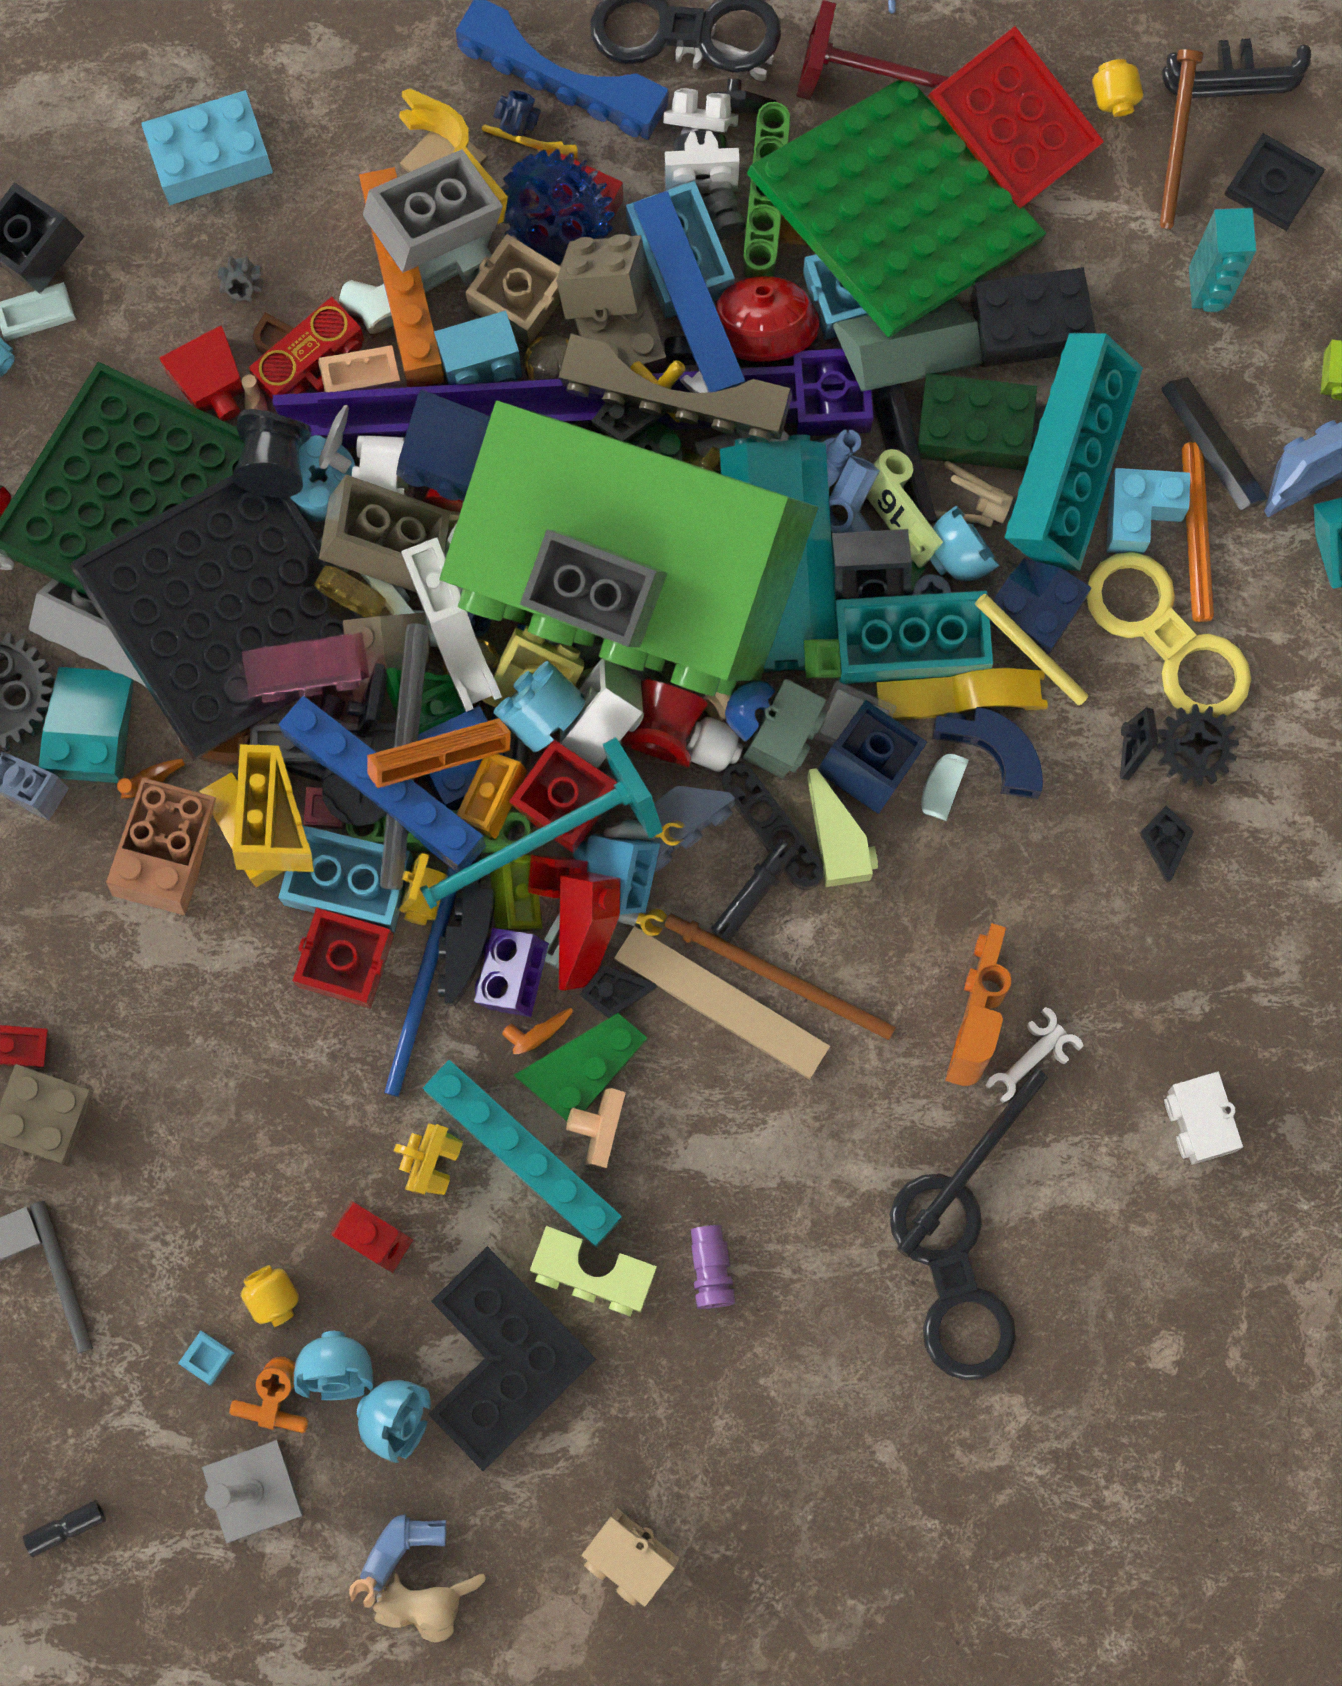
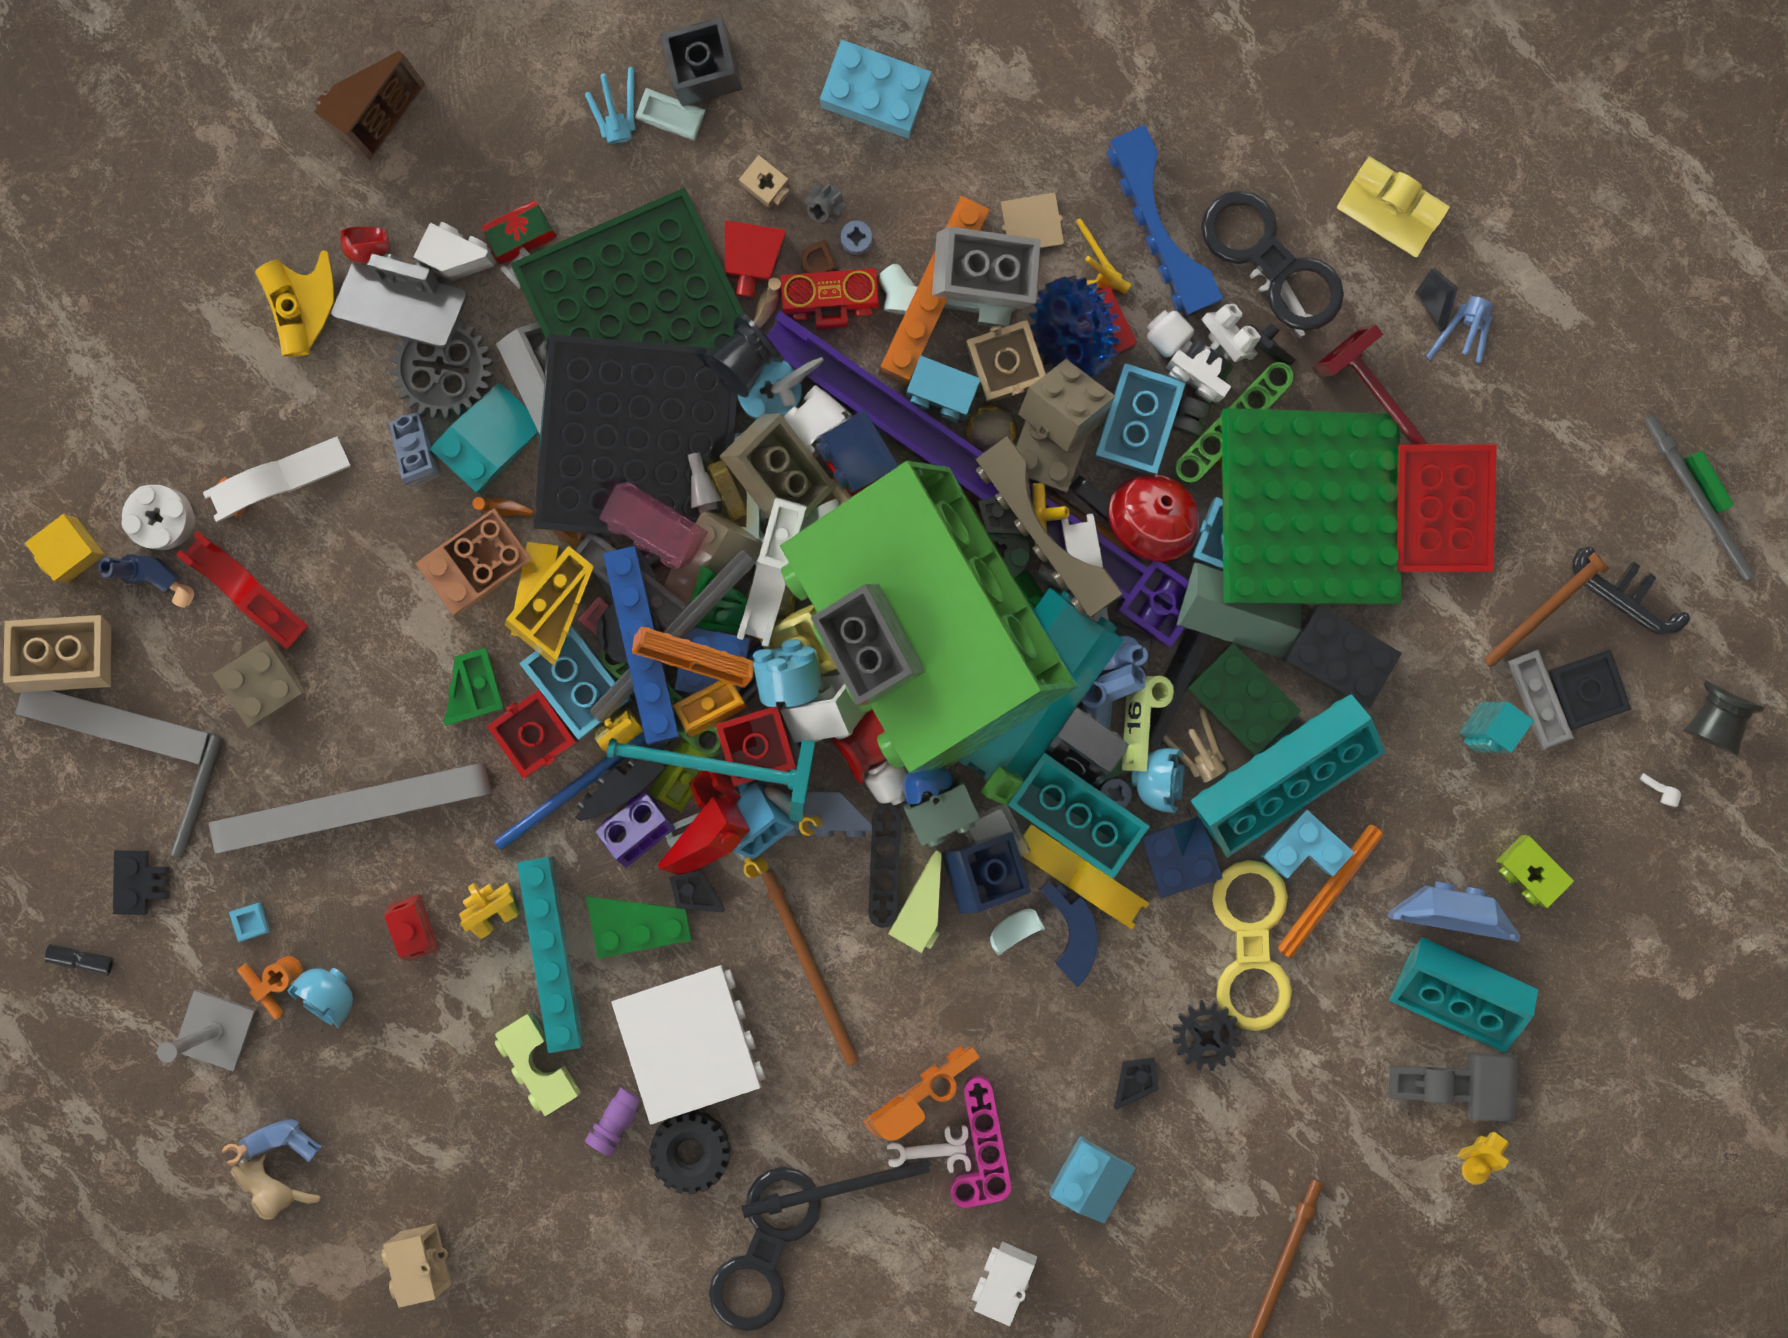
camera: 35 degrees right, 10 degrees up
yellow head [241,1265,299,1327] -> none
light nougat tile [319,345,400,392] -> none
black piece [346,663,388,738] -> none
medium azure cylinder [357,1380,431,1463] -> none
yellow piece [399,88,508,224] -> none
black plate [428,1246,596,1472] -> none
dark blue gear [493,90,541,136] -> none
orange bar [502,1008,573,1054] -> none
light nougat tile [566,1088,626,1169] -> none
tan tile [614,926,830,1080] -> none
blue tile [633,190,745,392] -> none
clear yellow bar [681,445,720,472] -> none
black pin [710,837,800,943] -> none
light yellow bar [975,594,1088,705] -> none
yellow head [1092,59,1144,117] -> none
black piece [1120,707,1158,780] -> none
black tile [1161,377,1268,511] -> none
none -> black hinge [113,850,170,915]
none -> light grey beam [208,762,492,854]
none -> green wing [443,647,505,726]
none -> white panel [611,965,766,1125]
none -> black tyre [649,1110,731,1195]
none -> light grey cone [688,452,722,513]
none -> tan brick [739,155,790,209]
none -> sand blue wheel [841,220,872,256]
none -> dark pink beam [951,1074,1011,1208]
none -> medium azure slope [1049,1136,1136,1224]
none -> white head [1147,310,1194,357]
none -> light grey tile [1507,650,1573,750]

